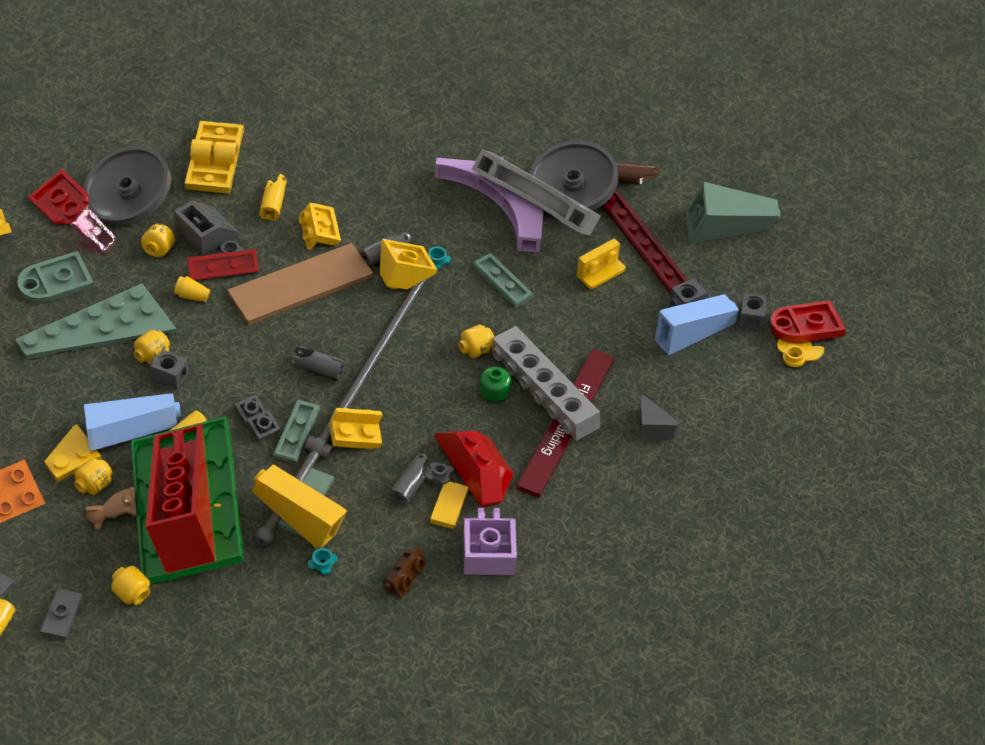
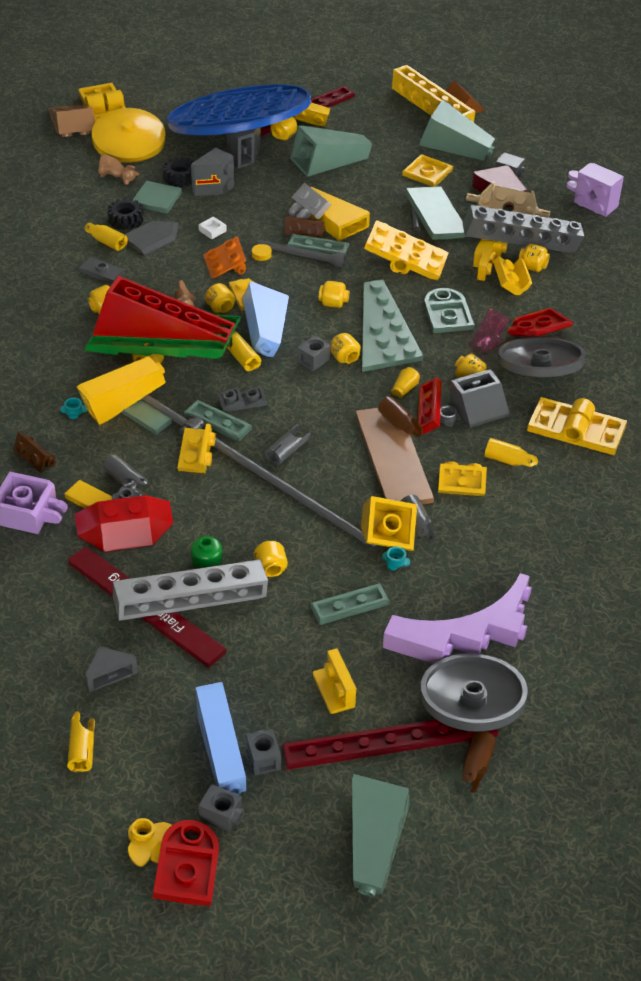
camera: 110 degrees right, 5 degrees down
light grey arch [472,149,601,235] -> none
none -> yellow piece [67,711,95,772]
none -> yellow head [319,281,350,308]
none -> reddish brown piece [378,396,423,437]

